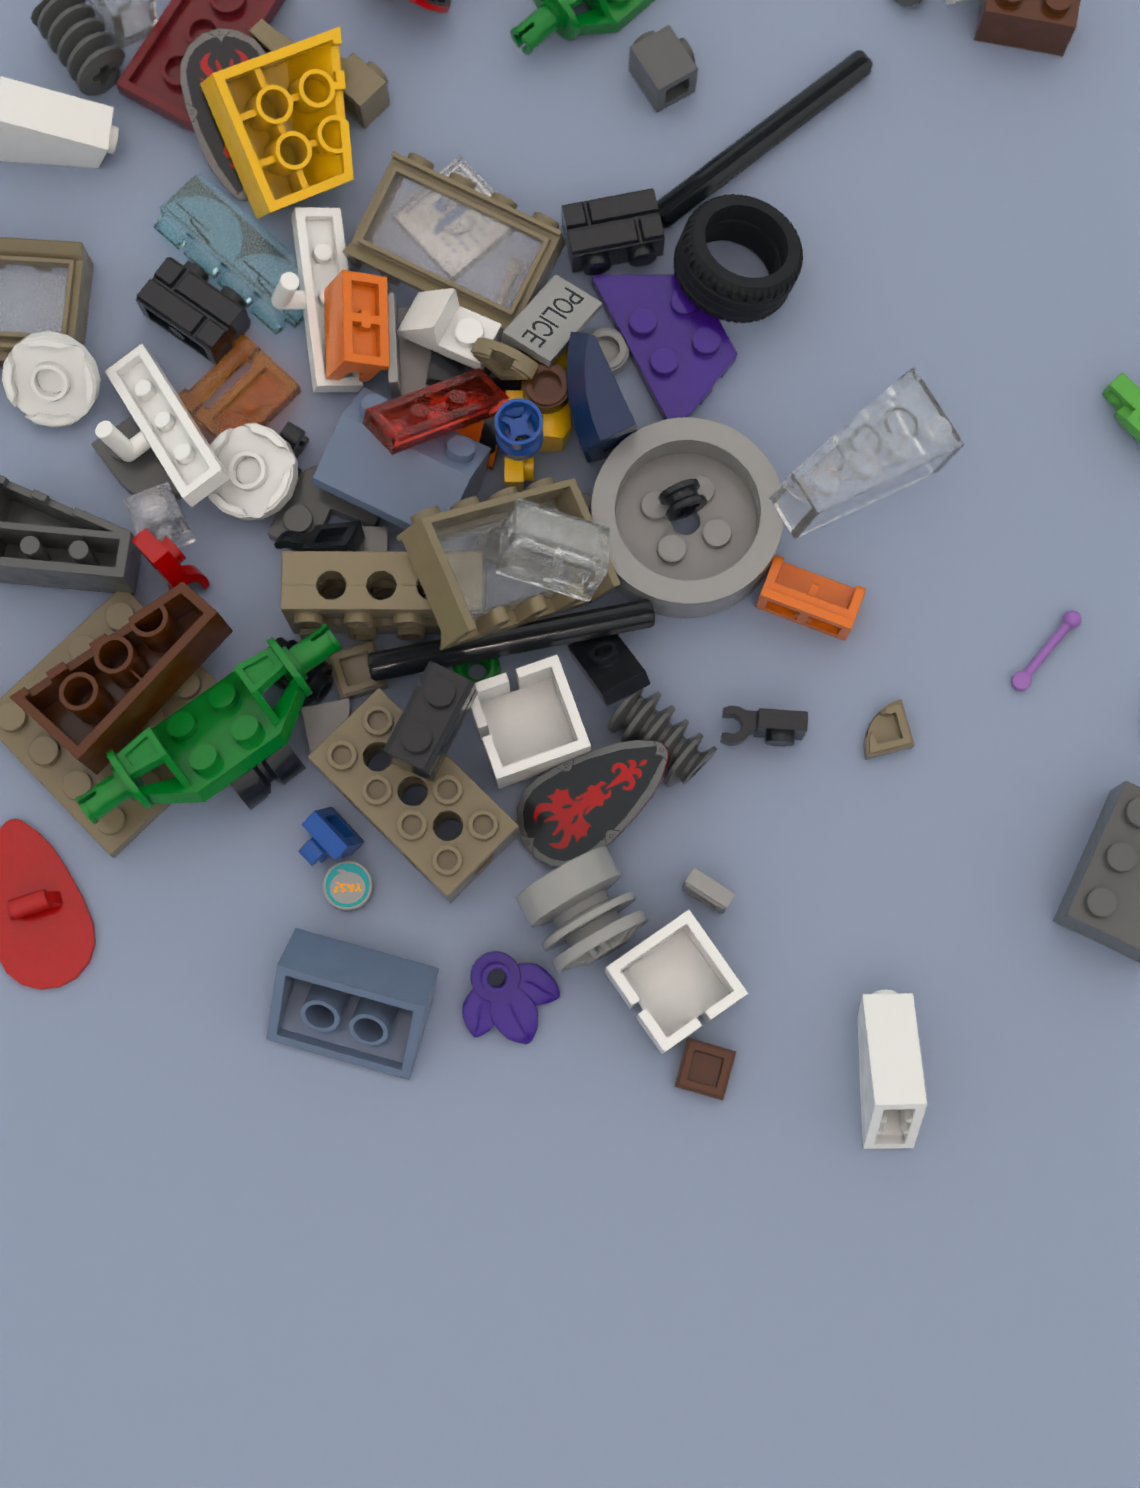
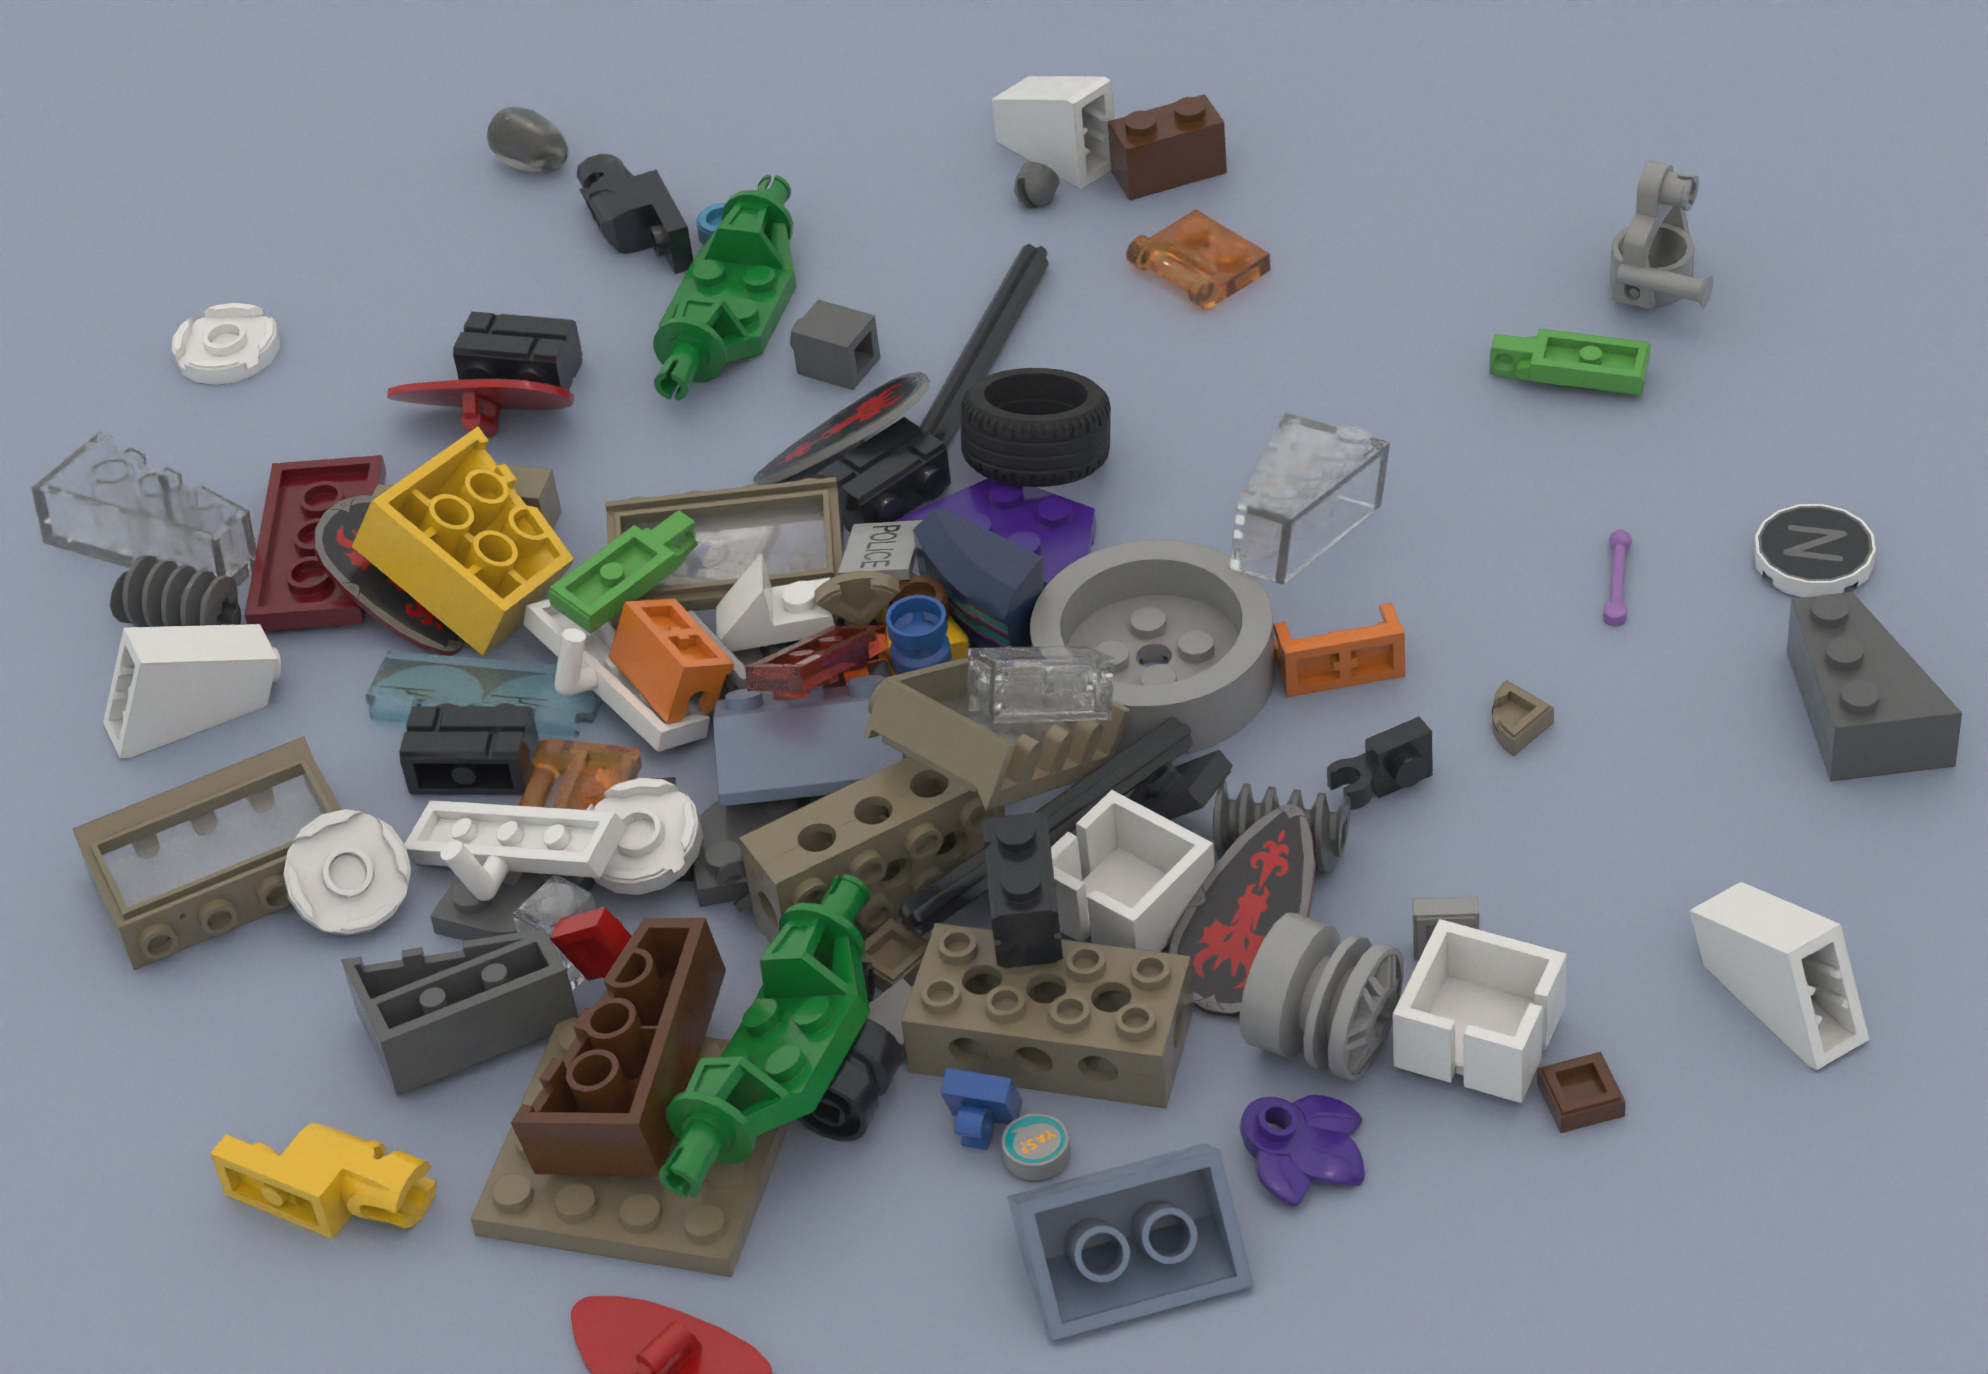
camera: 25 degrees left, 35 degrees down
black bush [658,479,708,521] -> none
none -> bright green hinge [548,510,698,634]
none -> shield [753,372,930,485]
none -> clear orange plate [1126,209,1271,310]

